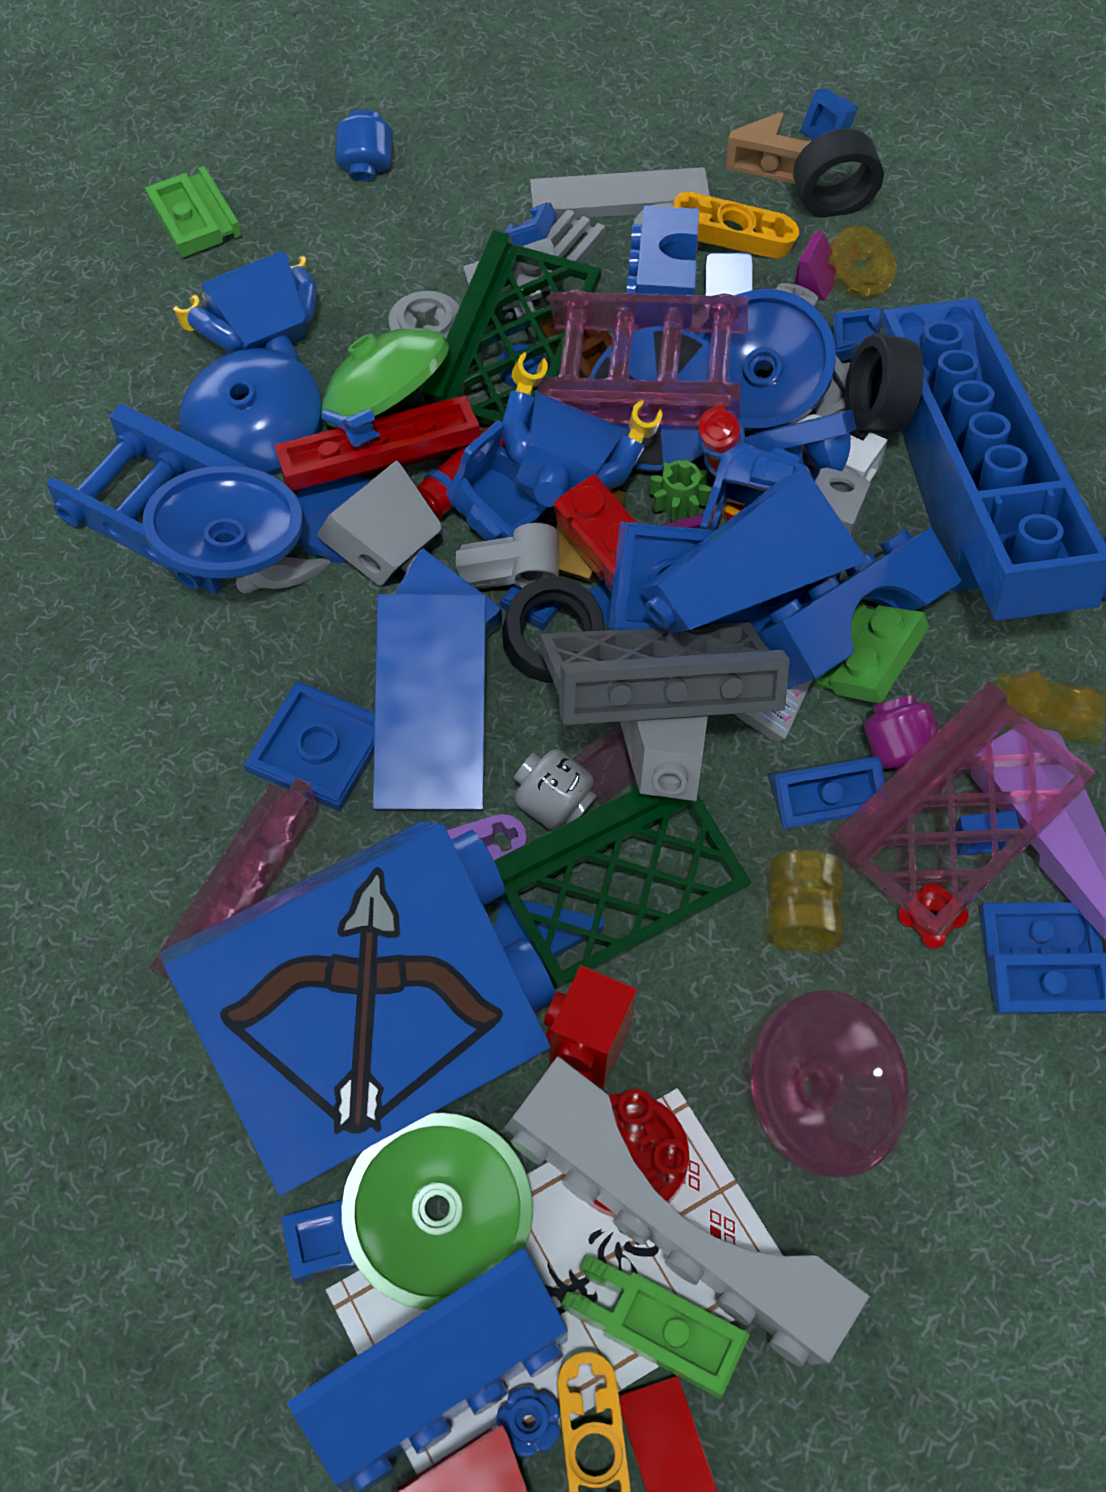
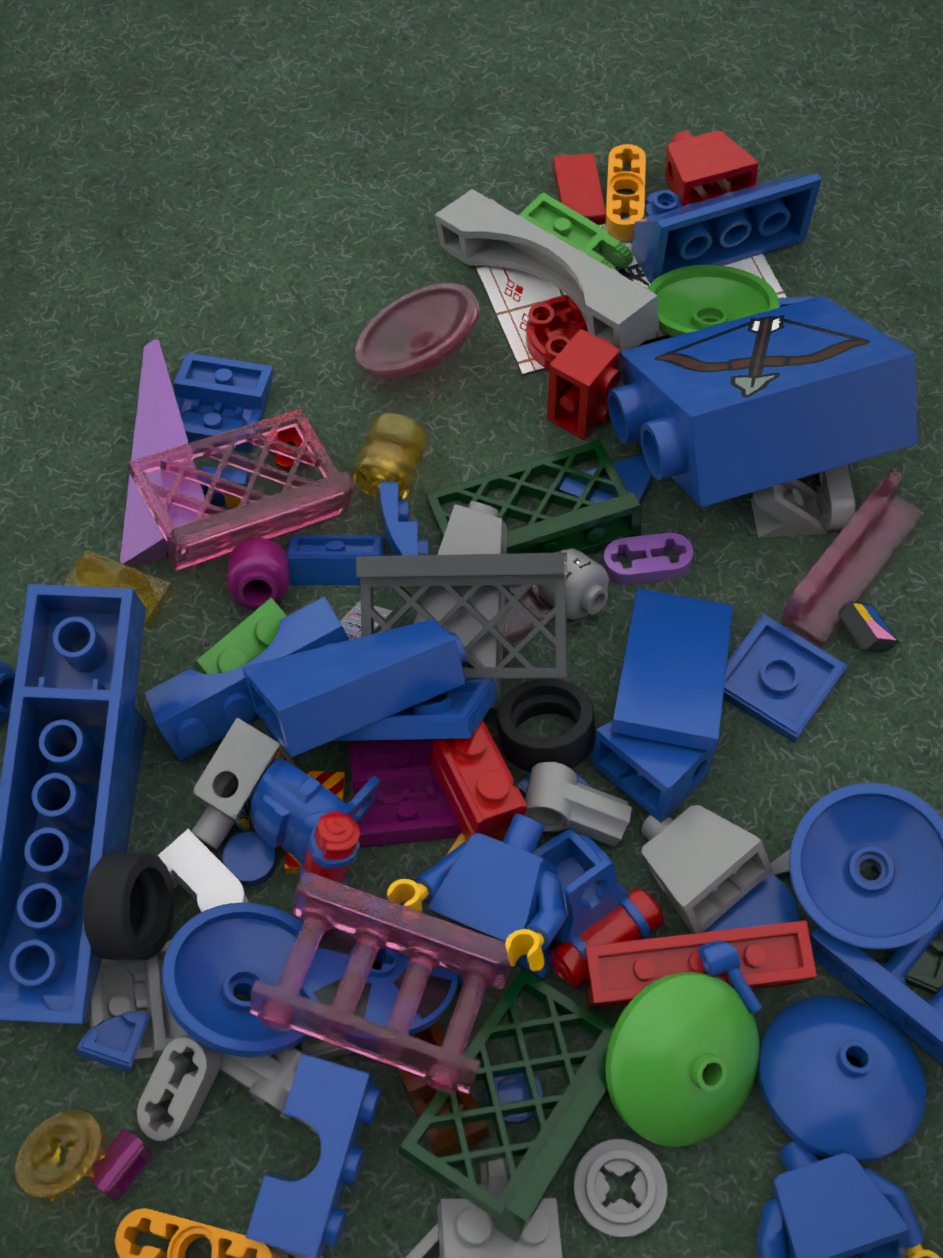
camera: 170 degrees left, 0 degrees up
bright green gear [649,459,712,522] -> none
slope [704,253,752,304] -> none
blue tile [745,409,857,471] -> none
none -> blue slope [379,482,428,555]
none -> black tile [837,601,899,652]

